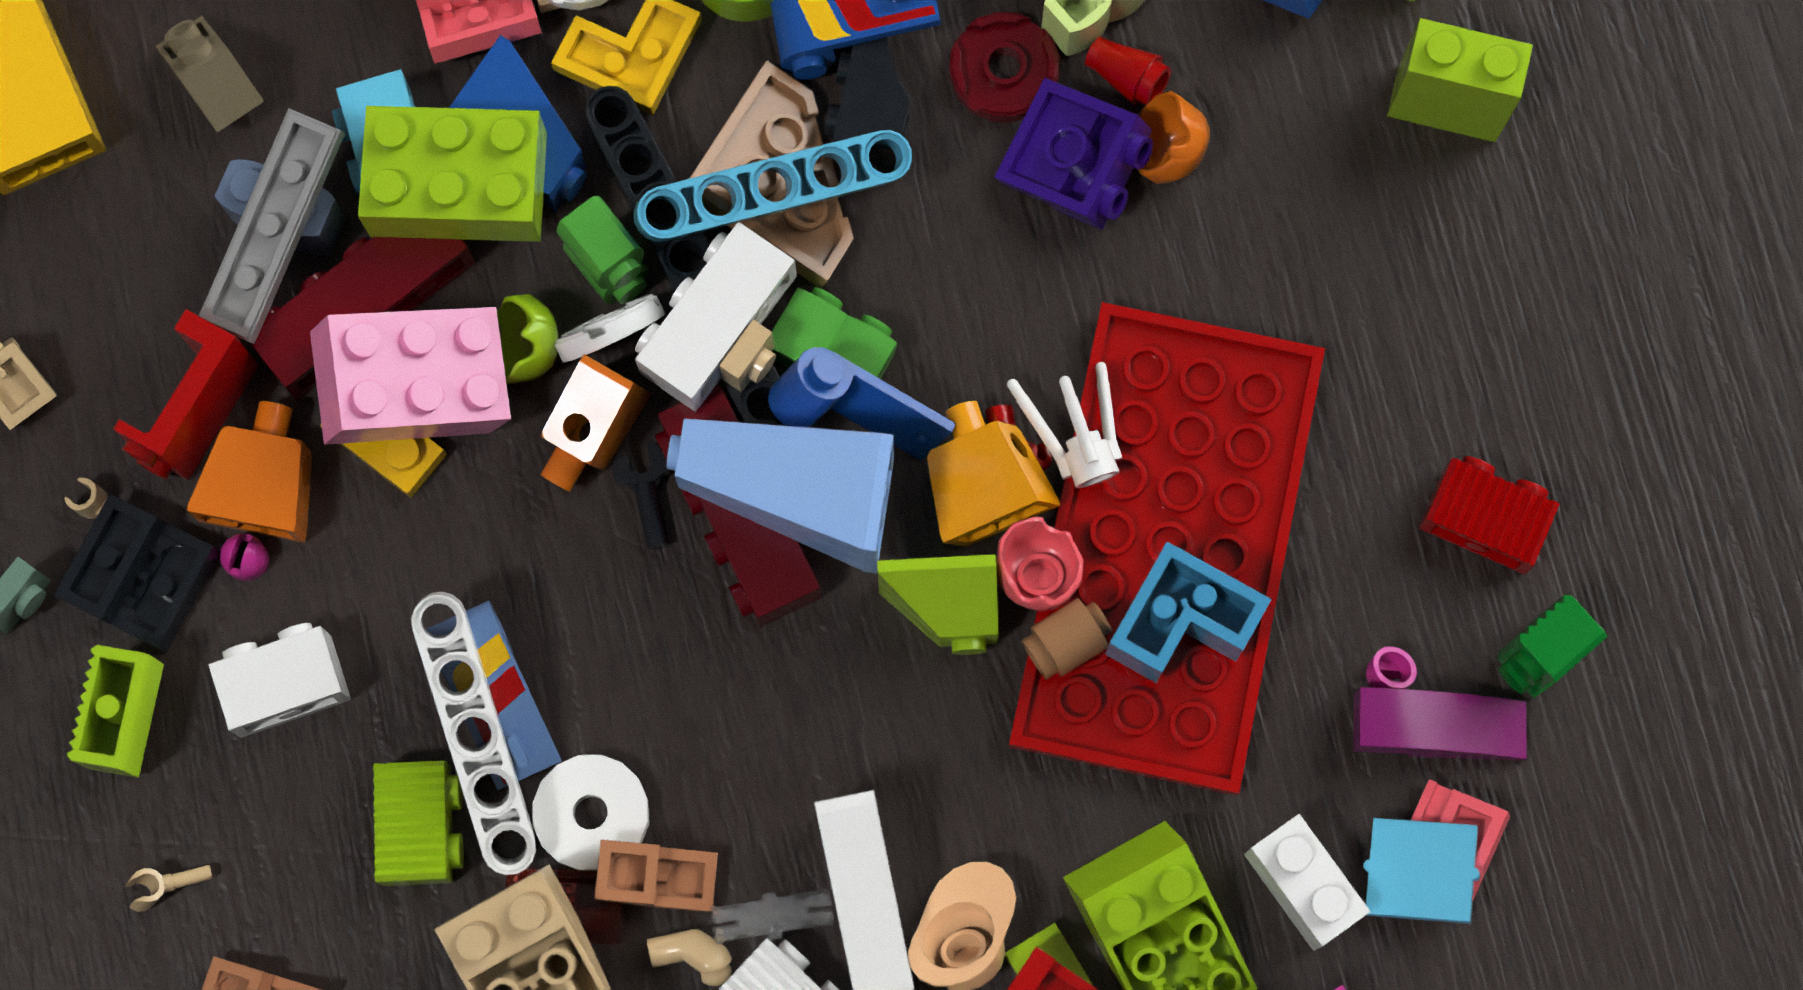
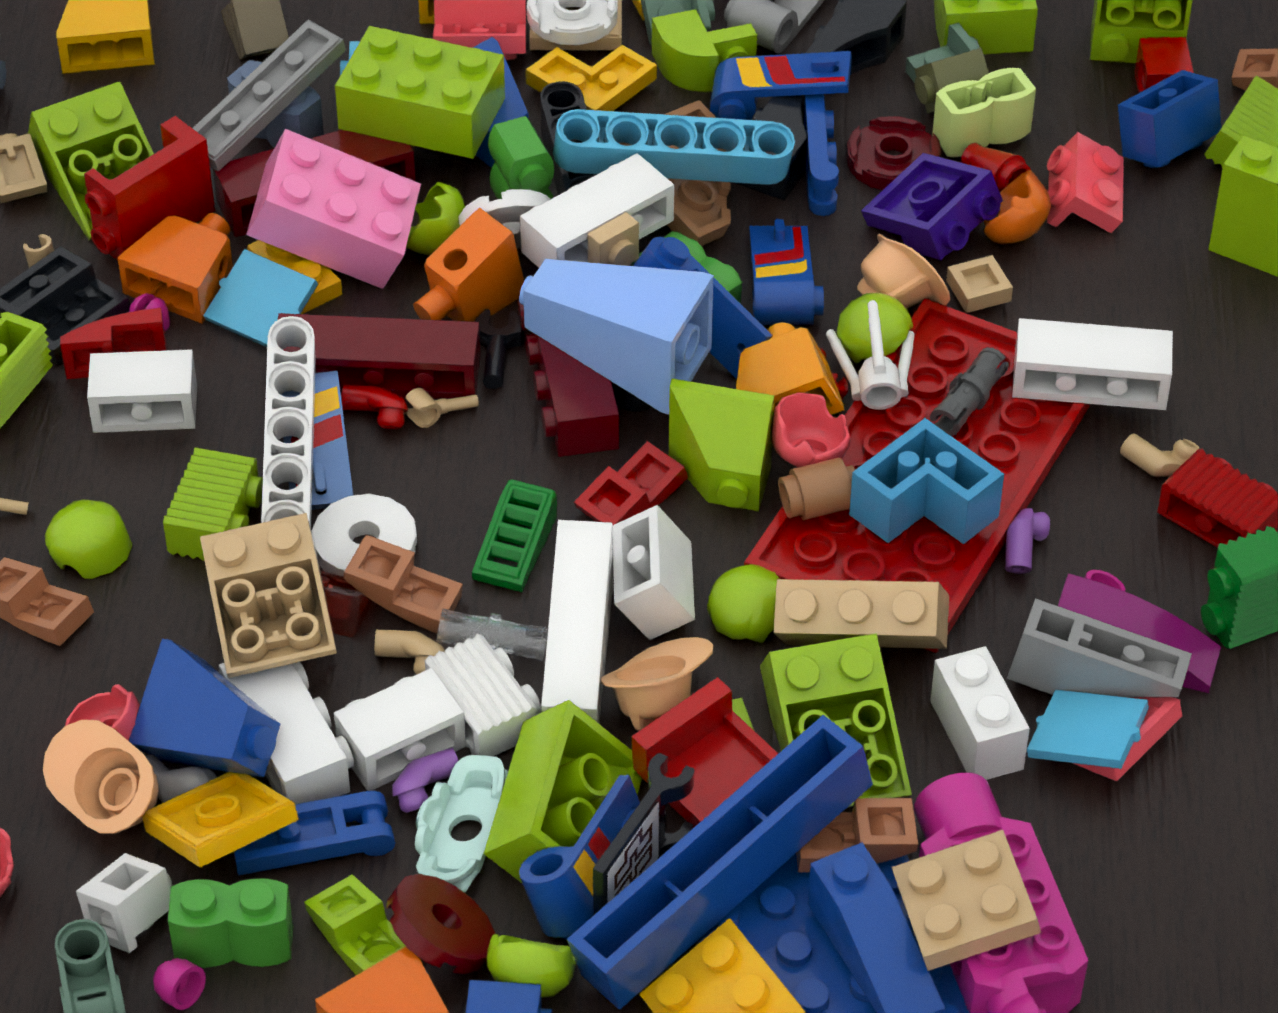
camera: 15 degrees right, 30 degrees down
none -> lime slope [28,81,154,240]
none -> lime hair [44,500,133,579]
none -> red slope [60,308,167,379]
none -> medium azure piece [203,249,318,347]
none -> dark red brick [277,313,481,399]
none -> red arm [341,385,408,429]
none -> tan hand [405,388,479,428]
none -> green slope [472,479,557,592]
none -> red slope [574,441,688,525]
none -> white brick [612,505,695,640]
none -> lime hair [707,564,780,643]
none -> blue door [749,219,824,326]
none -> tan brick [774,579,949,649]
none -> blue plate [803,94,839,216]
none -> lime hair [837,292,913,363]
none -> light nougat piece [857,233,951,309]
none -> dark grey pin [930,347,1009,436]
none -> tan plate [946,255,1013,313]
none -> medium lavender arm [1005,508,1050,574]
none -> light grey slope [1007,598,1192,697]
none -> white brick [1012,318,1173,410]
none -> coral bracket [1047,132,1124,233]
none -> tan arm [1120,433,1200,477]

